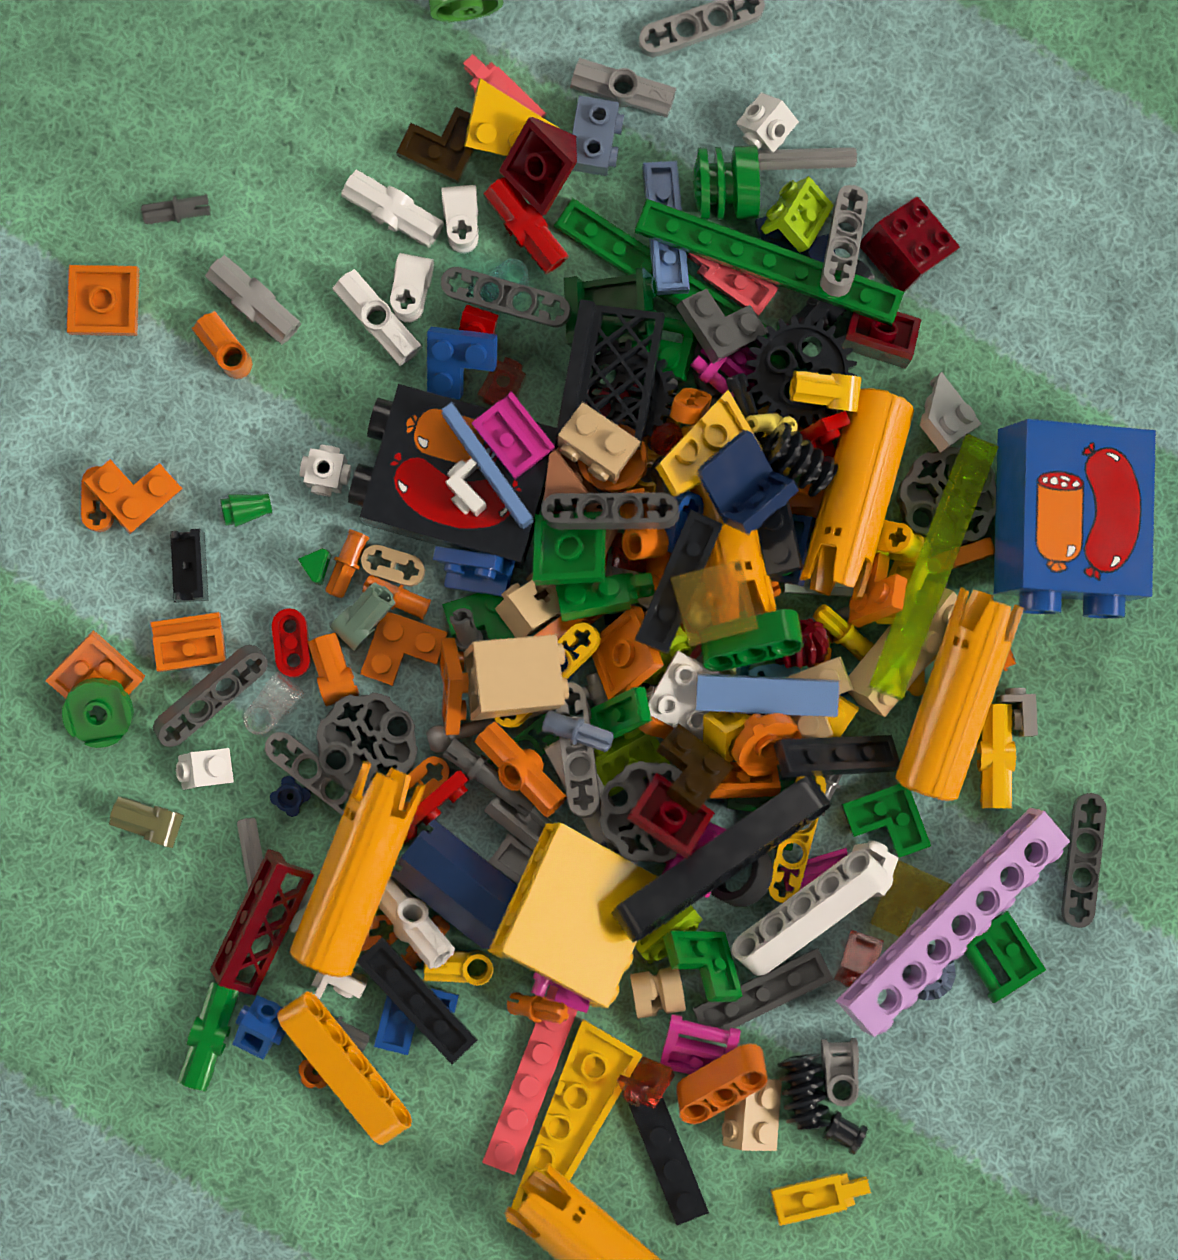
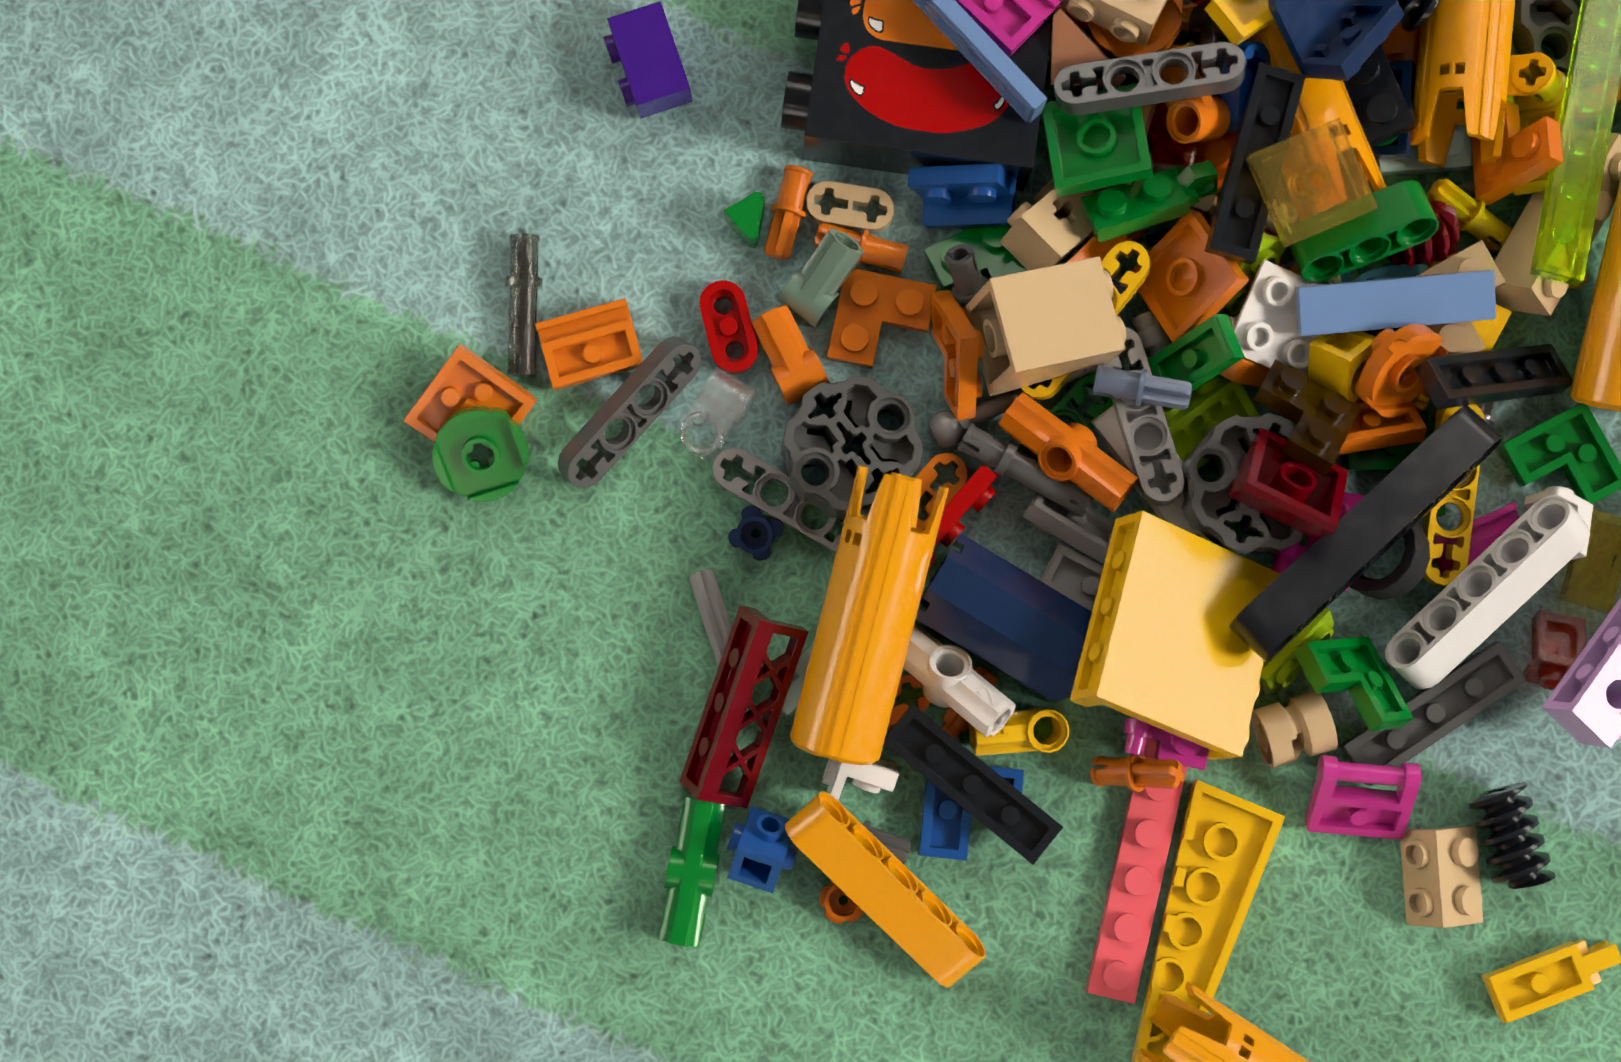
camera: 10 degrees left, 0 degrees up
orange beam [81,466,114,532] -> none
orange plate [84,459,182,534] -> none
olive piece [109,797,184,848] -> none
black hinge [170,528,209,603] -> none
white bracket [176,748,234,790] -> none
green cone [220,493,272,528] -> none
white brick [300,445,351,496] -> none
white bracket [446,458,487,517] -> none
clear red bracket [616,1056,675,1109] -> none
black plate [624,1080,709,1226] -> none
orange beam [676,1044,768,1124] -> none
light grey piece [821,1038,859,1107] -> none
black bush [822,1110,868,1155] -> none
none -> clear smoke pin [505,233,543,377]
none -> dark purple brick [603,1,693,119]

